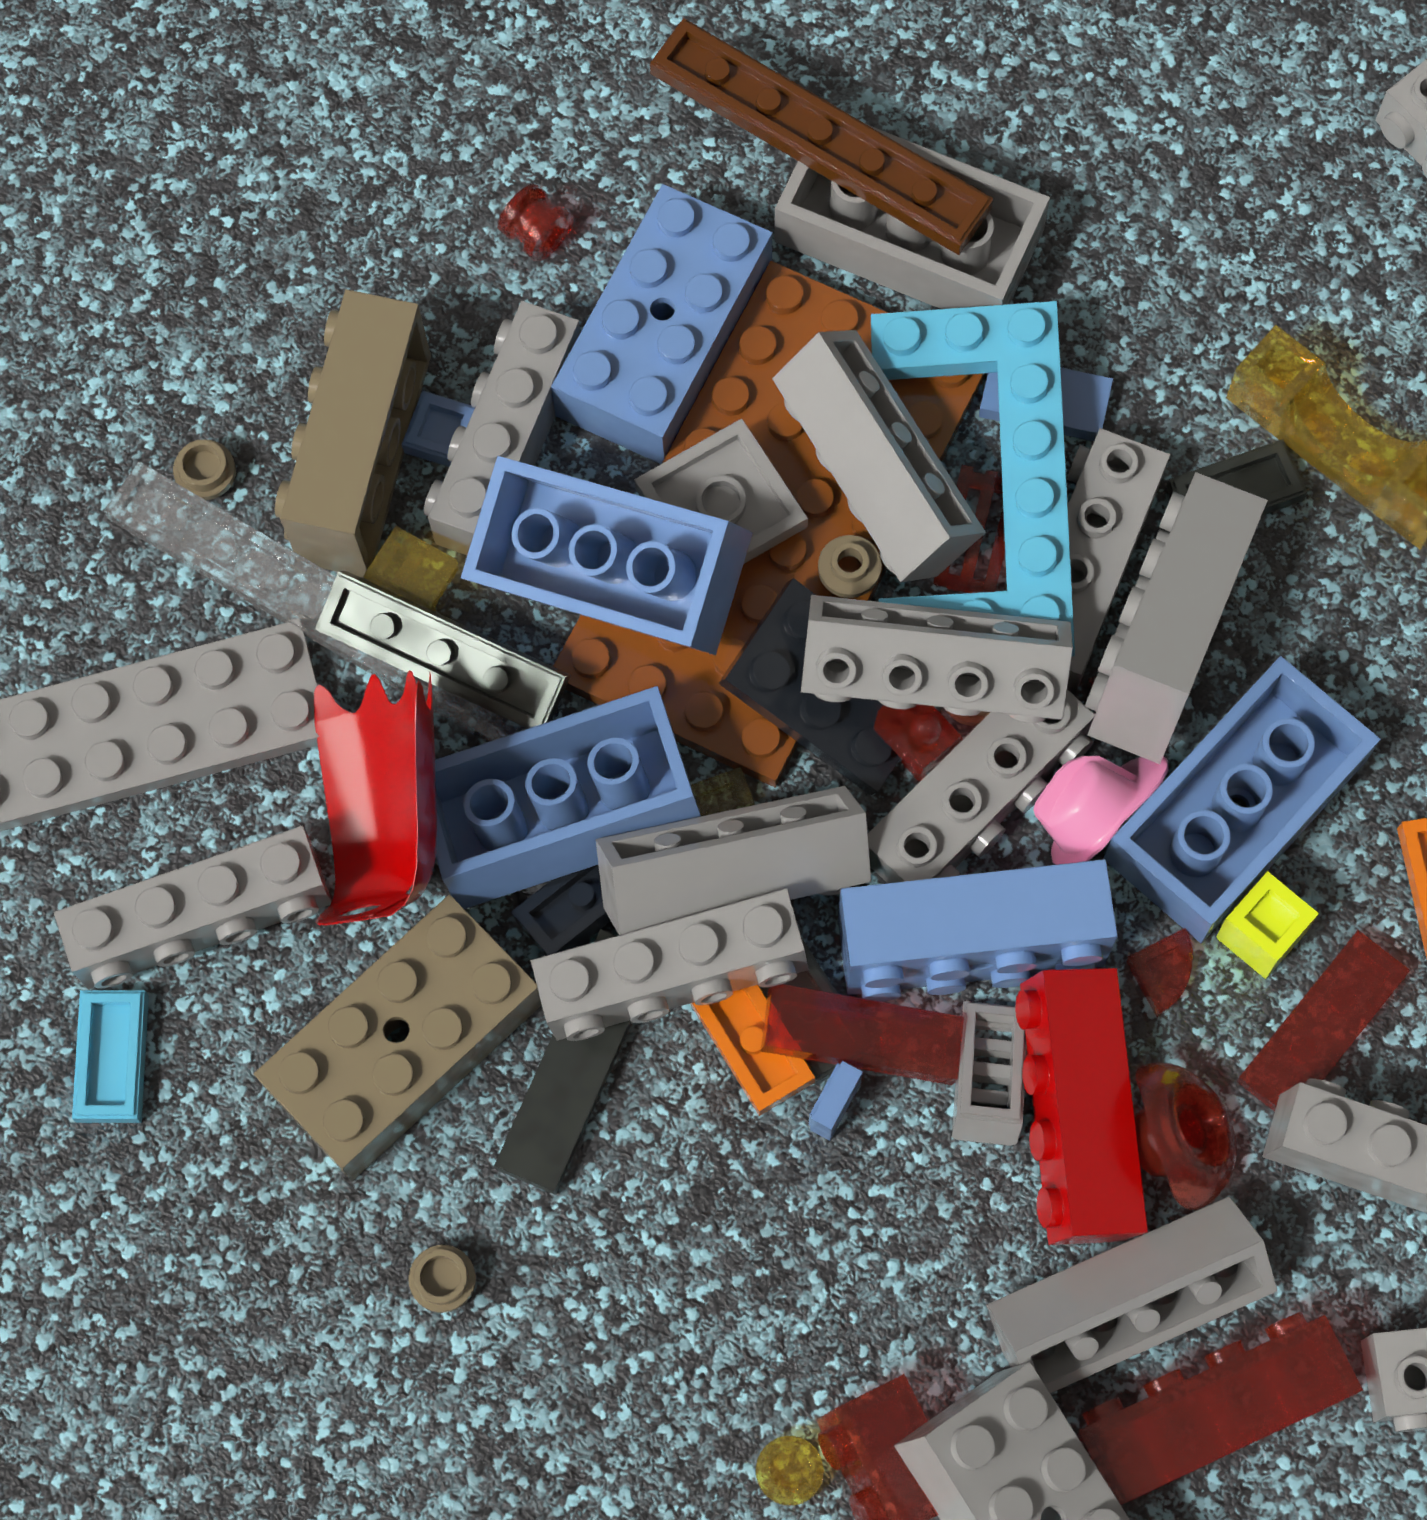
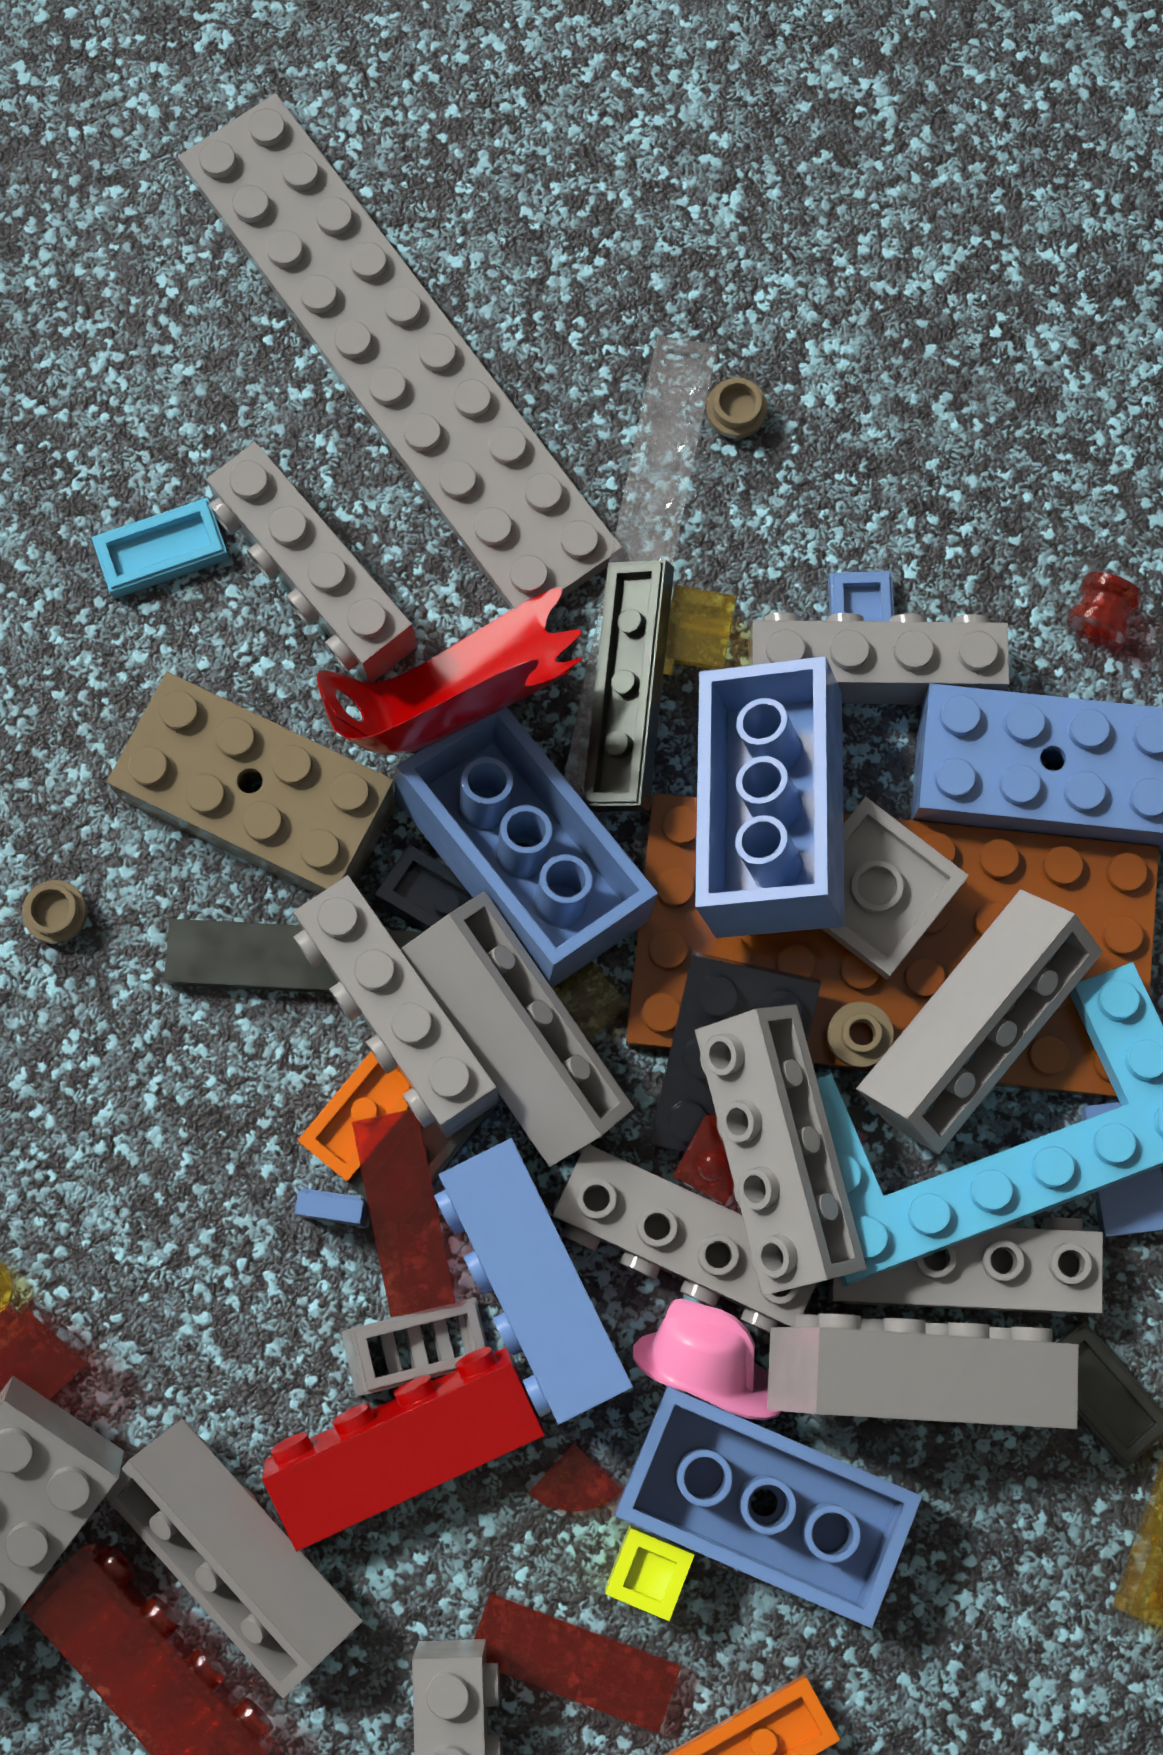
camera: 70 degrees right, 5 degrees up
dark tan brick [275,289,431,579] -> none
clear red tile [933,464,1005,593] -> none
clear red hat [1134,1062,1237,1210] -> none

